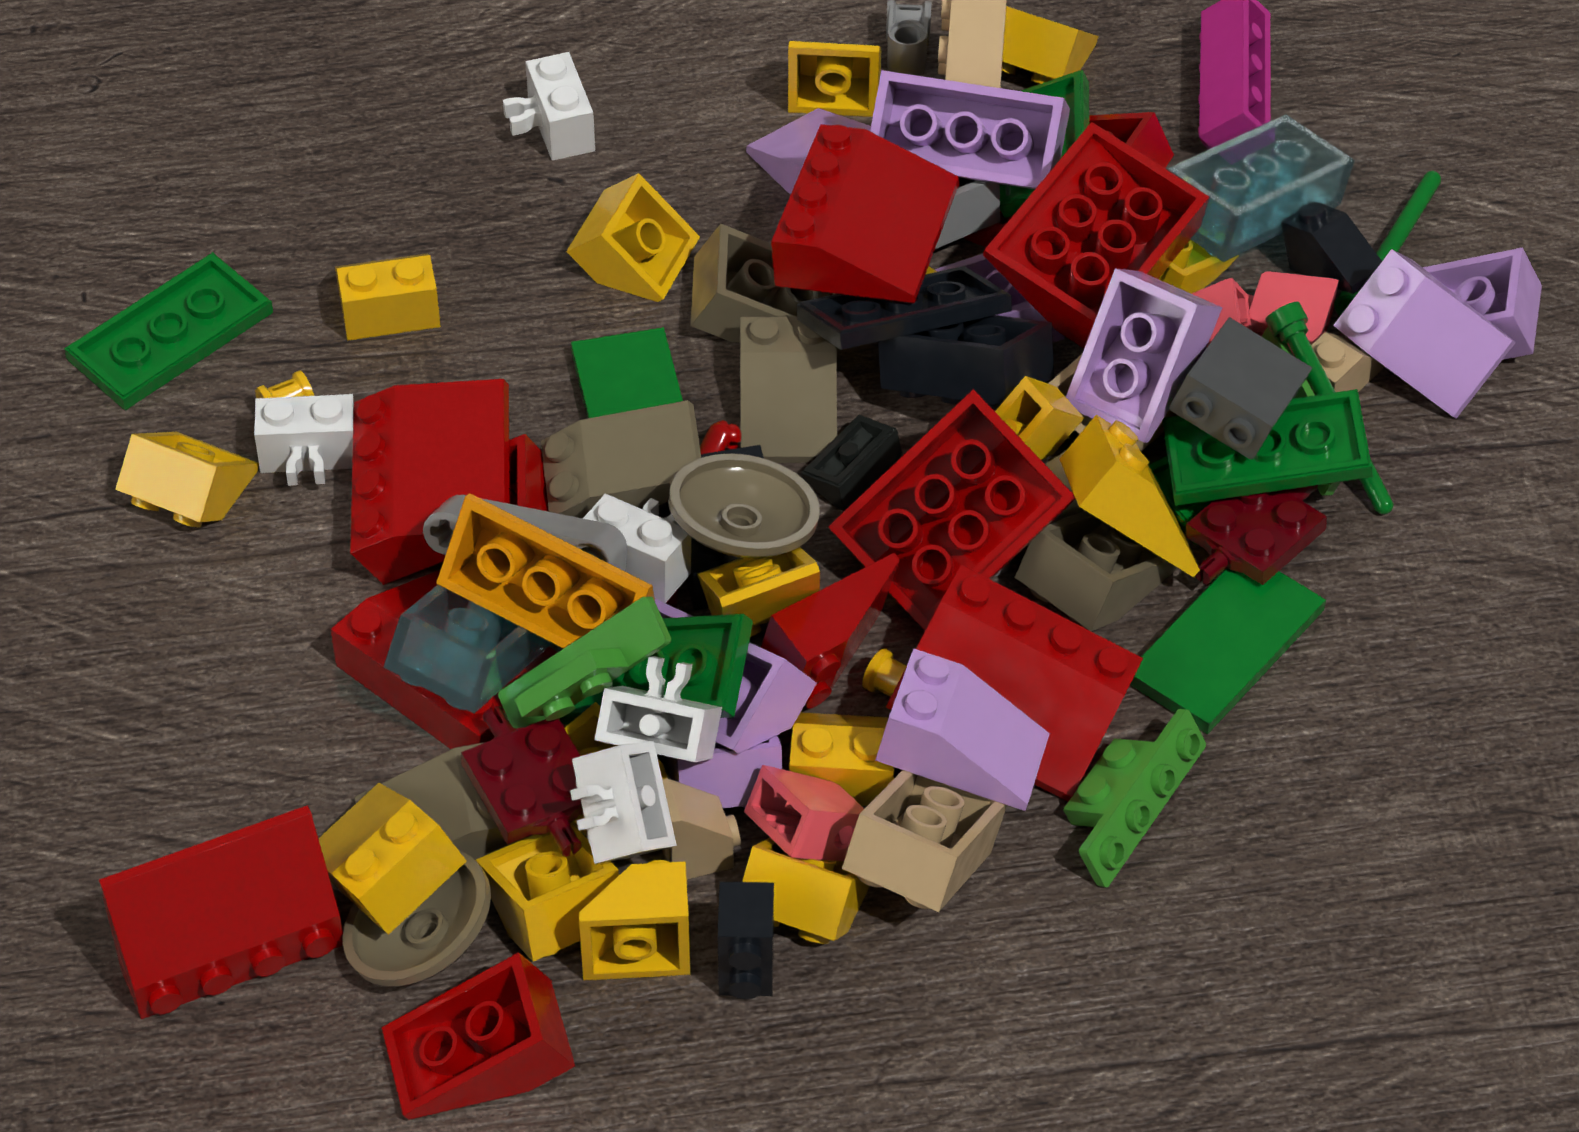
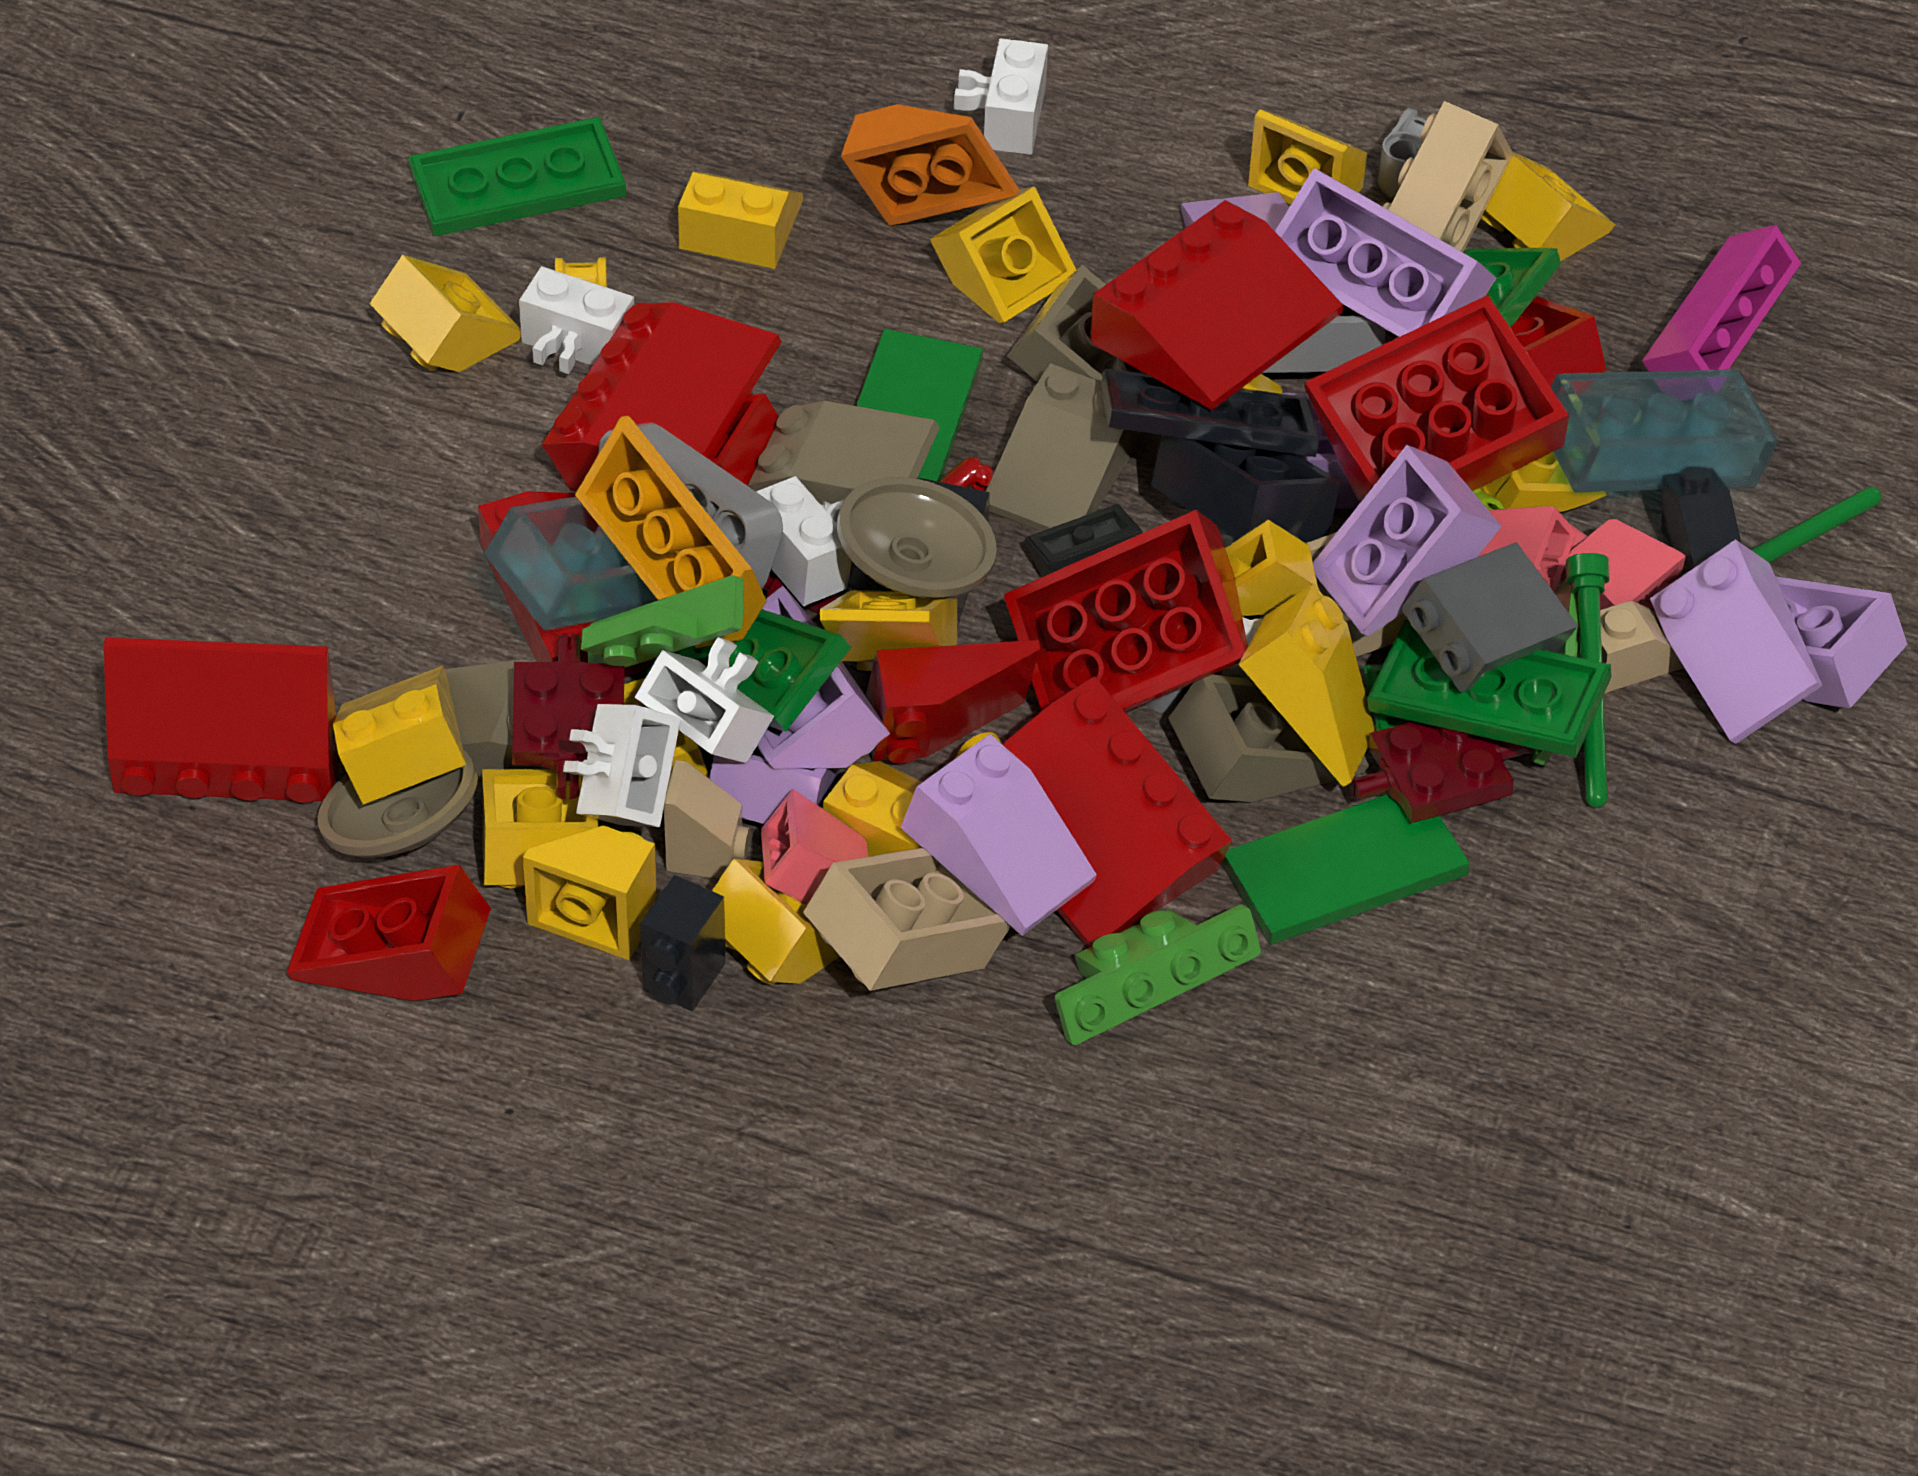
camera: 25 degrees right, 0 degrees up
none -> orange slope [841,104,1019,226]

